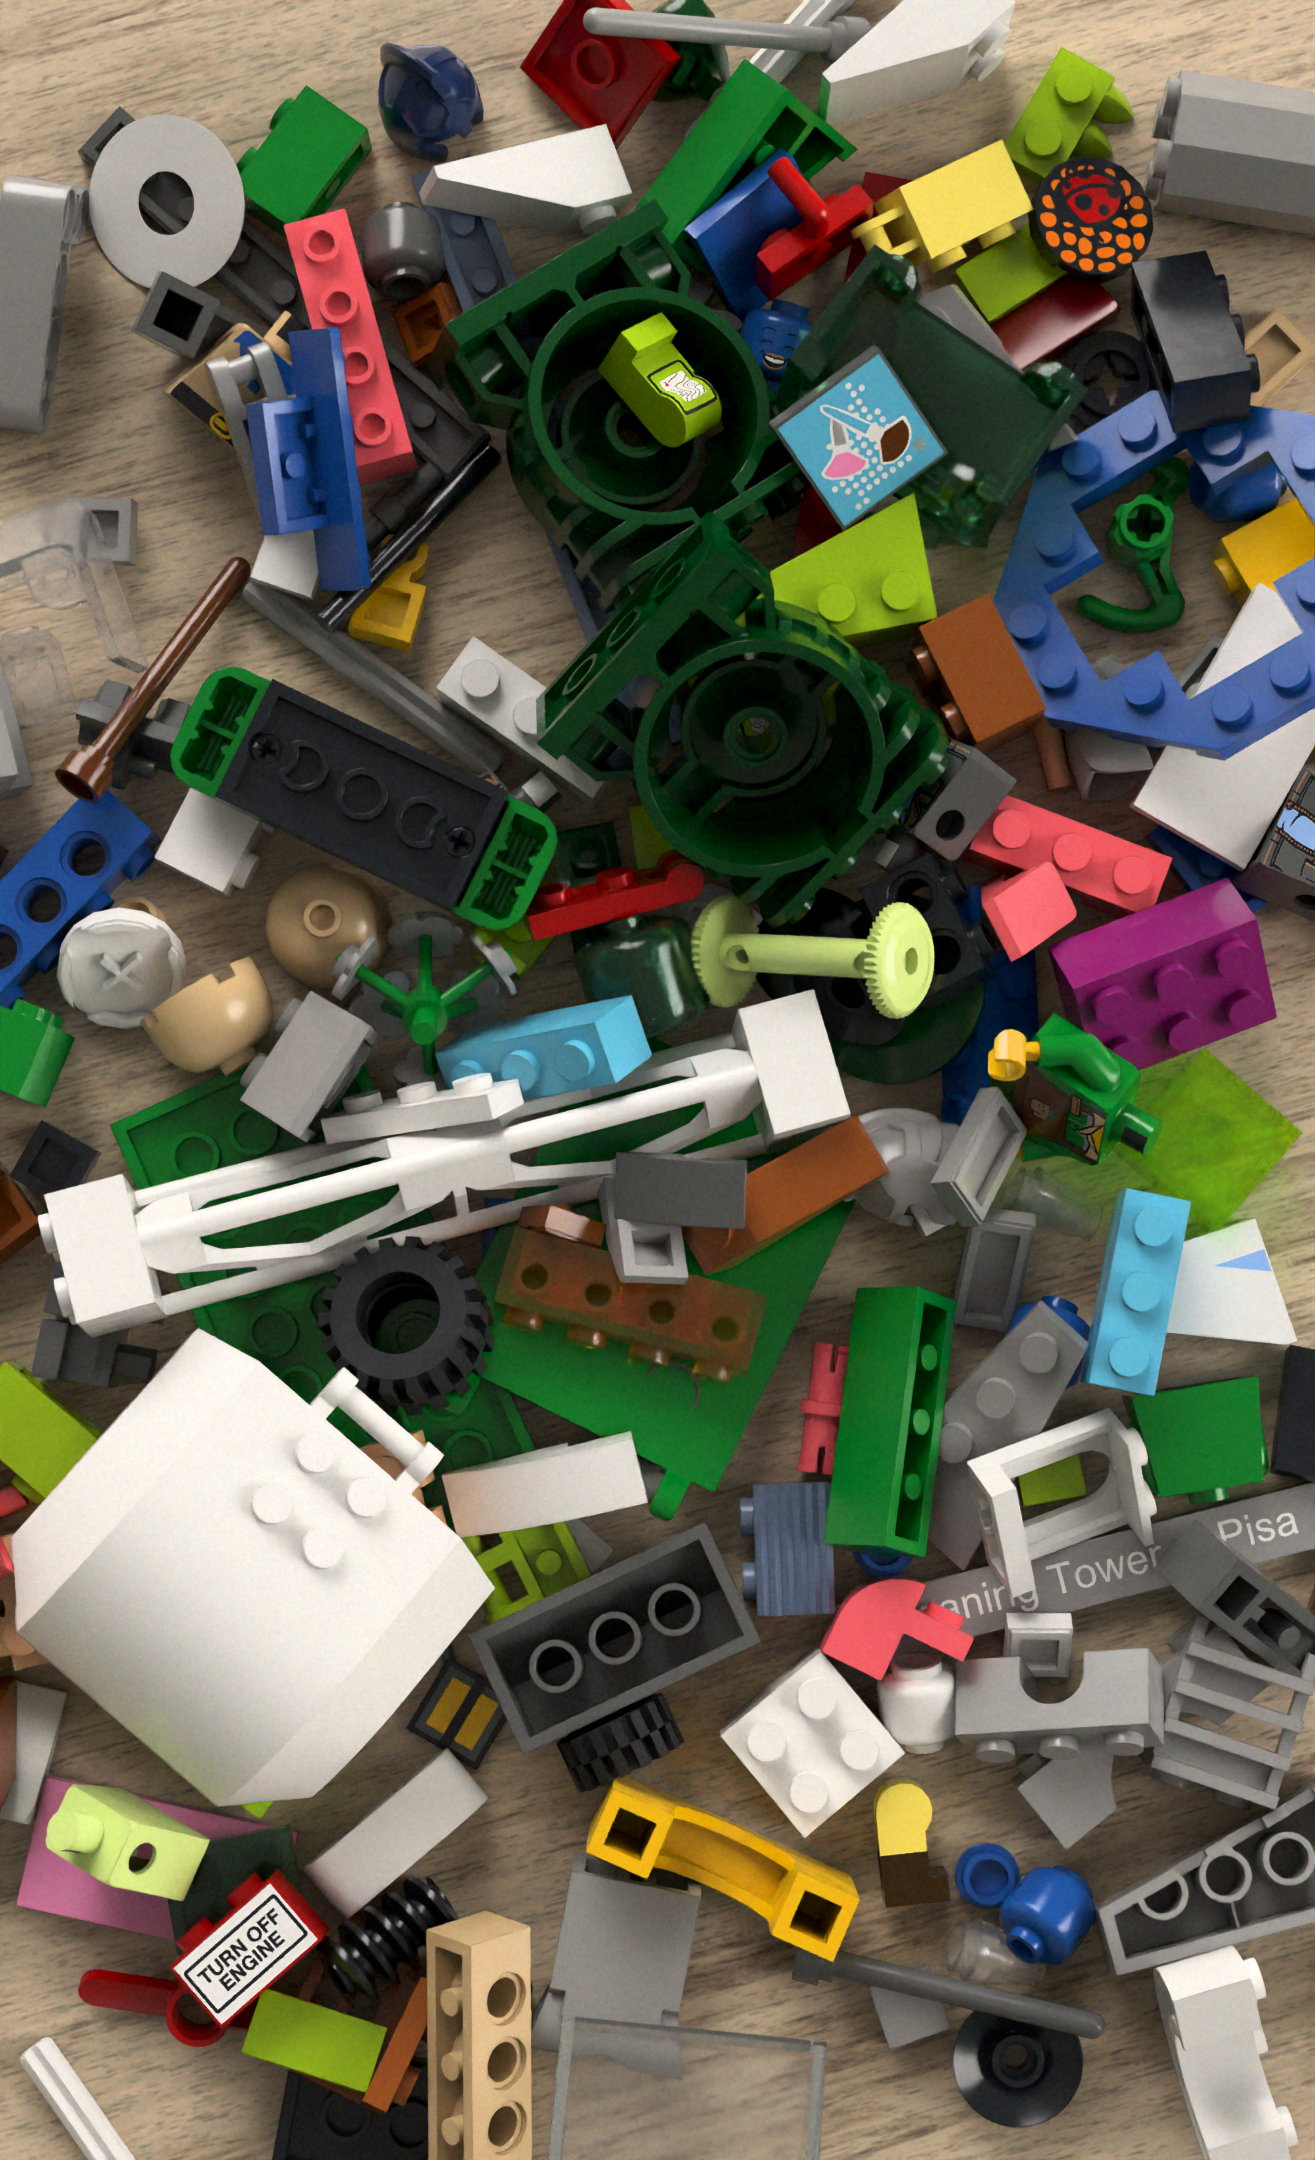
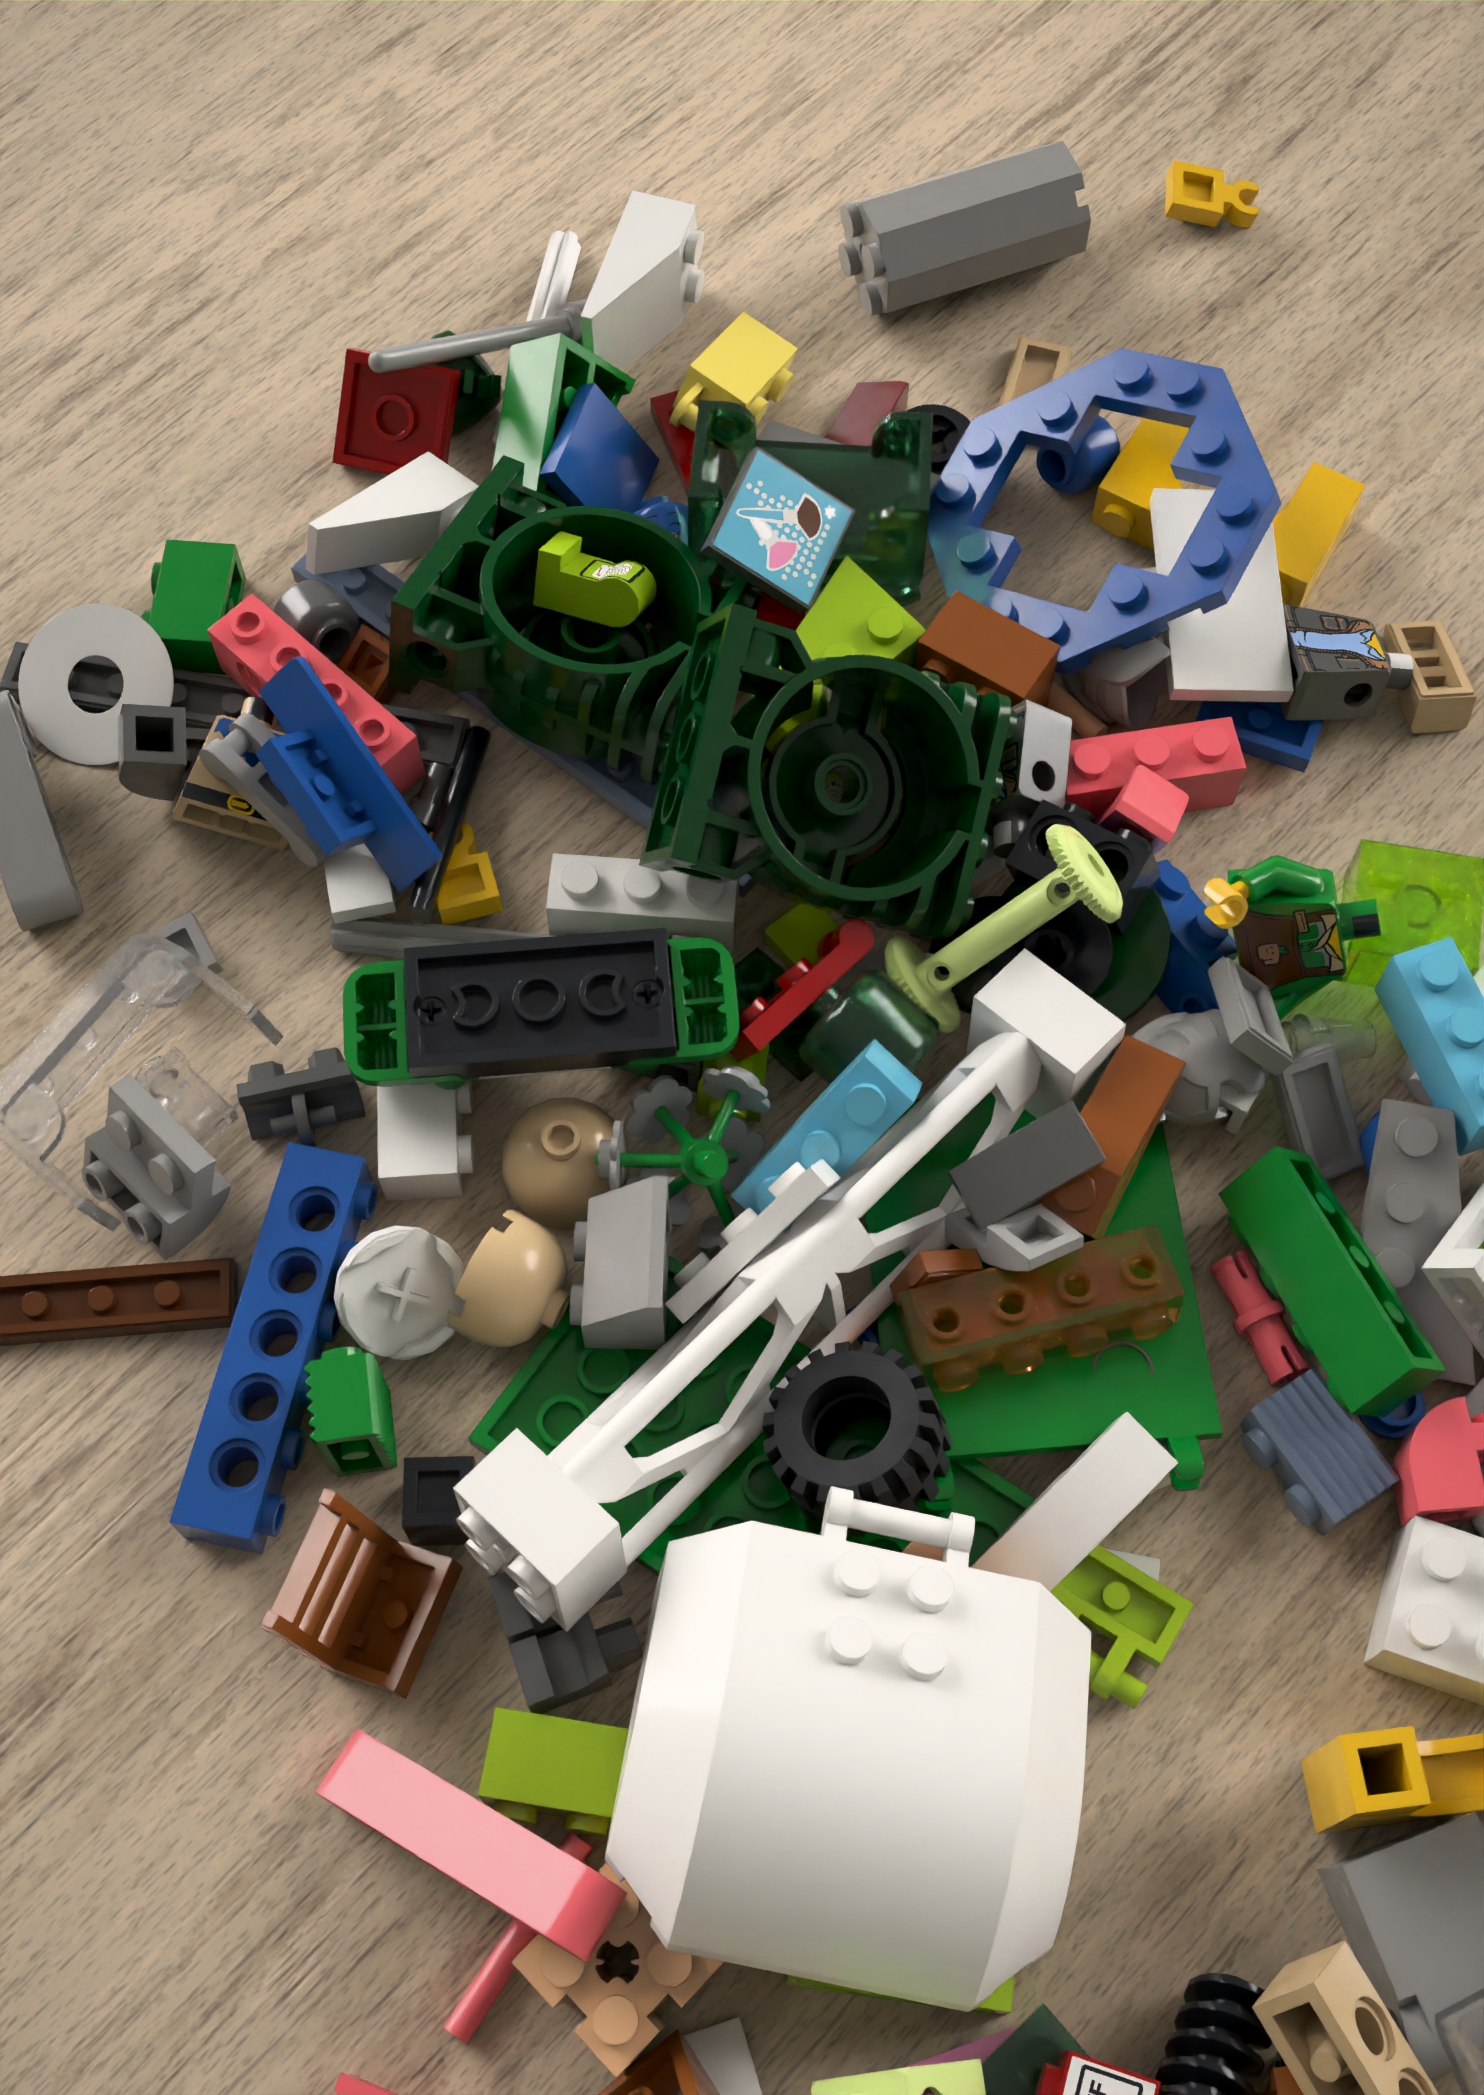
camera: 30 degrees left, 20 degrees down
reddish brown piece [55,557,251,804] -> none
white beam [303,1748,489,1920] -> none
dark blue helmet [377,42,484,162] -> none
piece [406,1642,507,1770] -> none
dark grey slope [468,1522,762,1755] -> none
black tyre [557,1693,685,1792] -> none
red plate [755,157,874,301] -> none
lime tile [953,223,1070,325] -> none
lime plate [1004,47,1134,184] -> none
tile [1028,157,1154,283] -> none
magenta brick [1047,878,1277,1071] -> none
green piece [1076,456,1189,633] -> none
black brick [1131,250,1260,433] -> none

